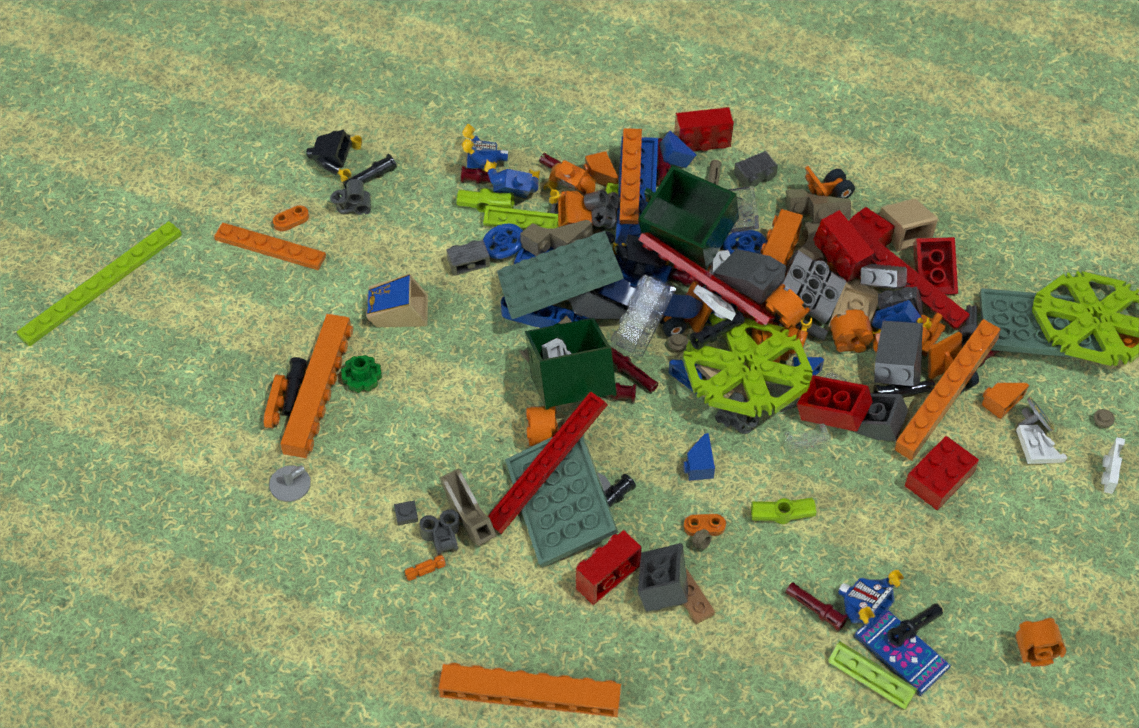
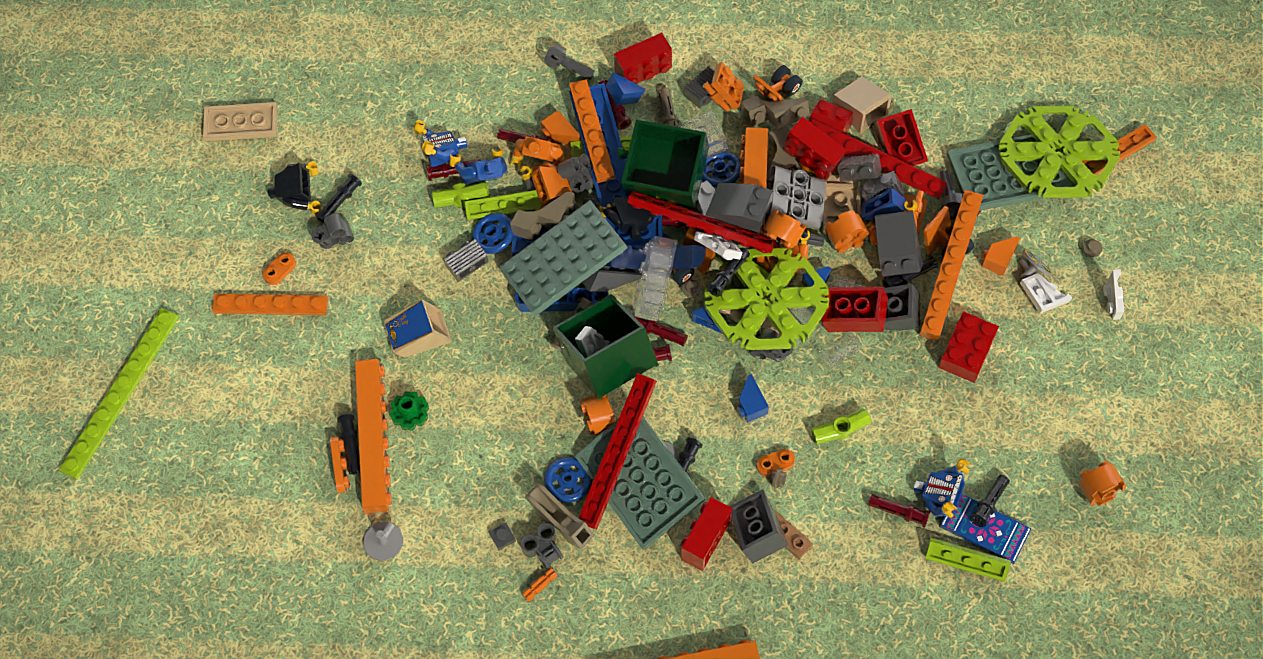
camera: 15 degrees left, 10 degrees up
none -> tan plate [203,102,278,141]
none -> dark grey piece [544,45,595,80]
none -> blue plate [544,457,592,503]
none -> orange plate [703,62,744,112]

